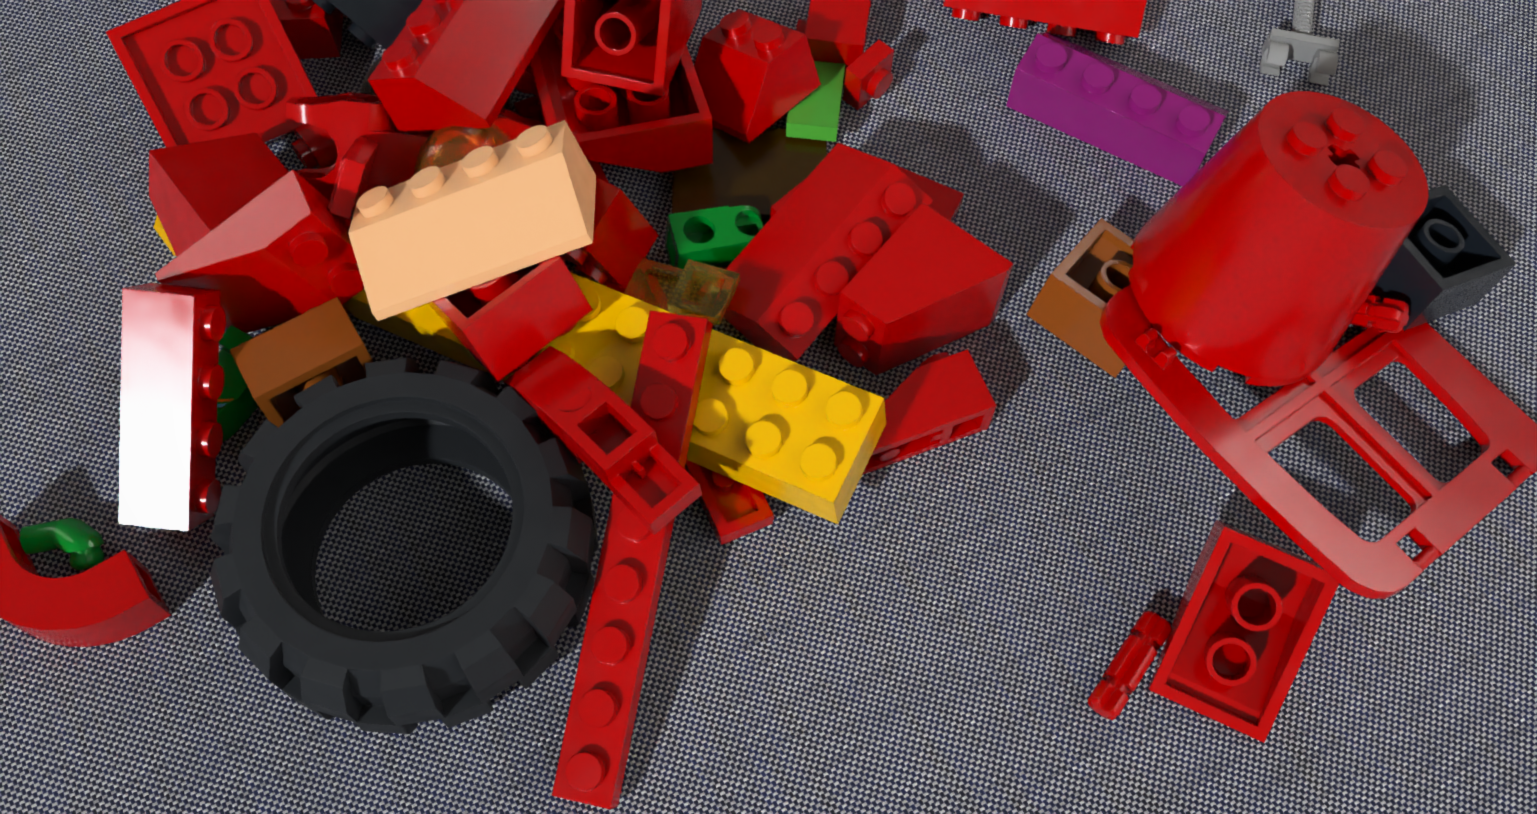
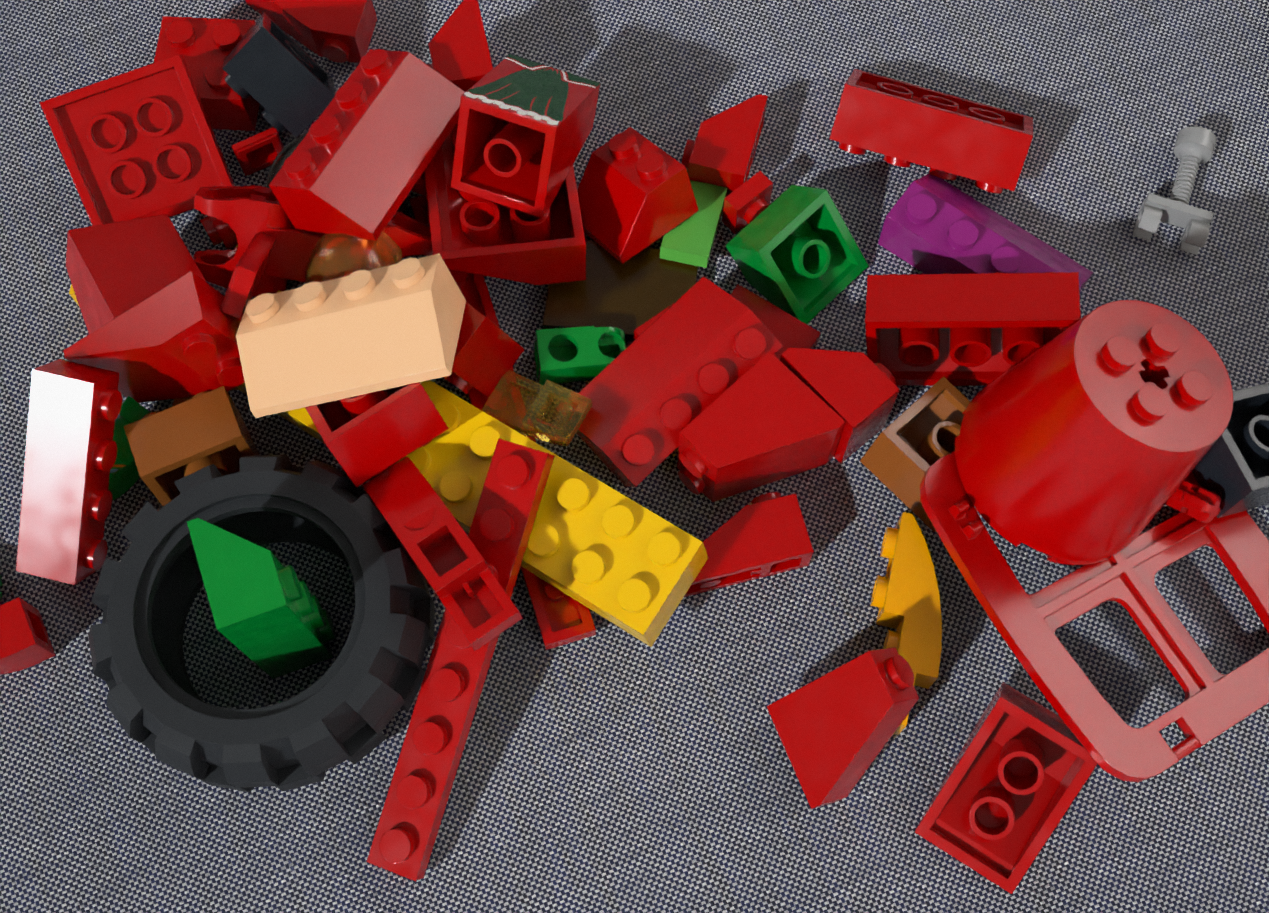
camera: 10 degrees right, 5 degrees up
red axle [1088,611,1172,720] -> none
none -> green slope [187,518,336,679]
none -> red slope [231,127,288,176]
none -> green slope [726,185,868,324]
none -> red slope [766,647,919,809]
none -> red slope [780,347,900,464]
none -> red slope [865,272,1081,386]
none -> light orange slope [870,512,942,735]

